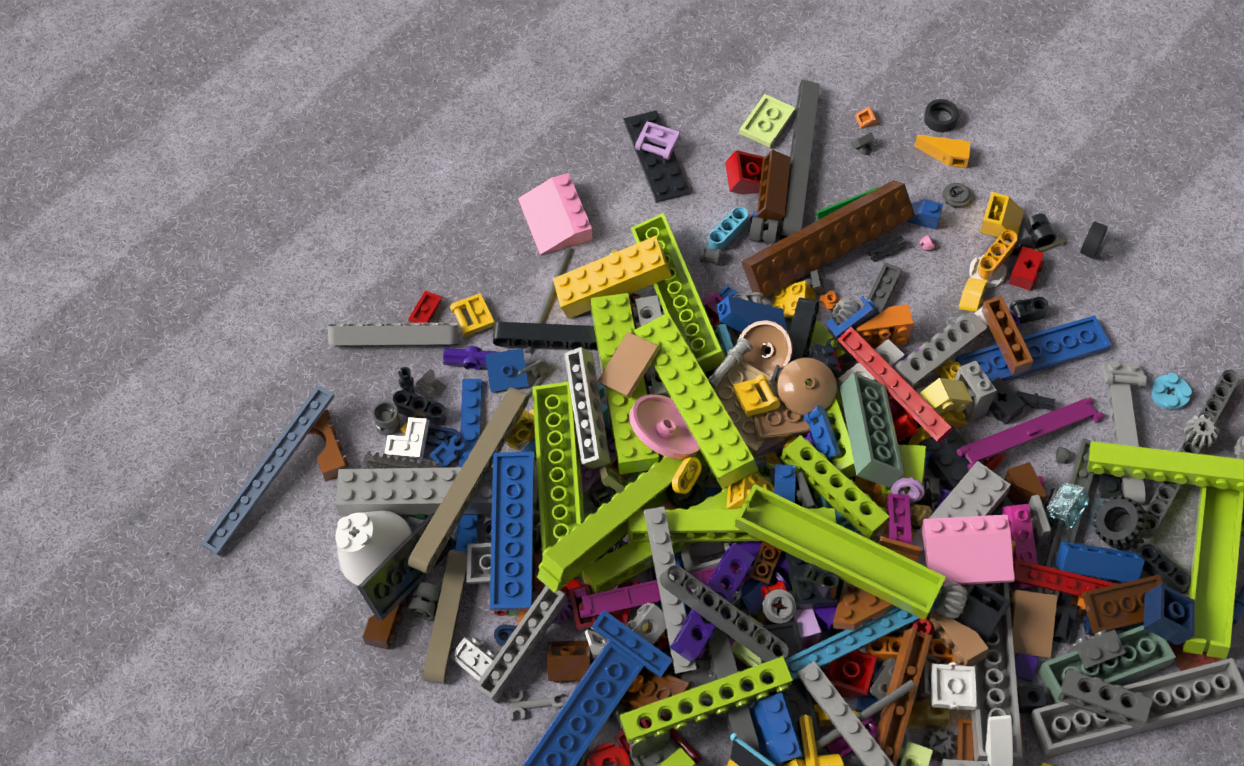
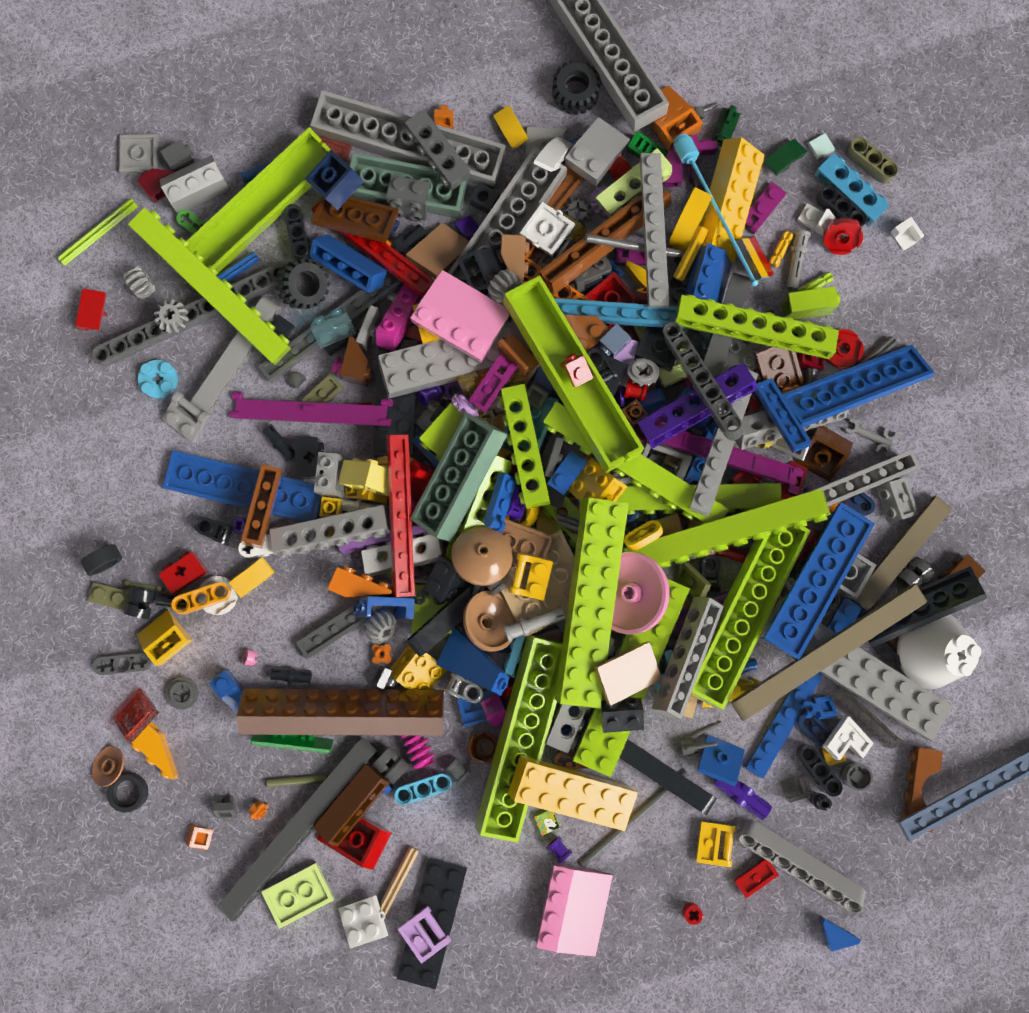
camera: 150 degrees left, 25 degrees up
none -> olive plate [88,582,130,610]
none -> nougat dish [92,746,124,787]
none -> dark grey beam [93,653,153,675]
none -> clear red tile [113,689,159,743]
none -> blue axle [217,252,259,282]
none -> orange plate [248,801,269,820]
none -> olive bar [266,774,327,787]
none -> olive plate [302,373,344,403]
none -> white plate [338,895,388,949]
none -> tan axle [379,847,418,917]
none -> dark pink piece [400,735,437,769]
none -> orange tile [434,105,454,129]
none -> reddish brown hair [467,732,498,763]
none -> dark purple bush [546,836,572,864]
none -> bracket [560,353,593,387]
none -> sand blue brick [599,324,631,358]
none -> black bracket [601,697,644,733]
none -> red bush [683,903,703,925]
none -> blue slope [819,916,861,952]

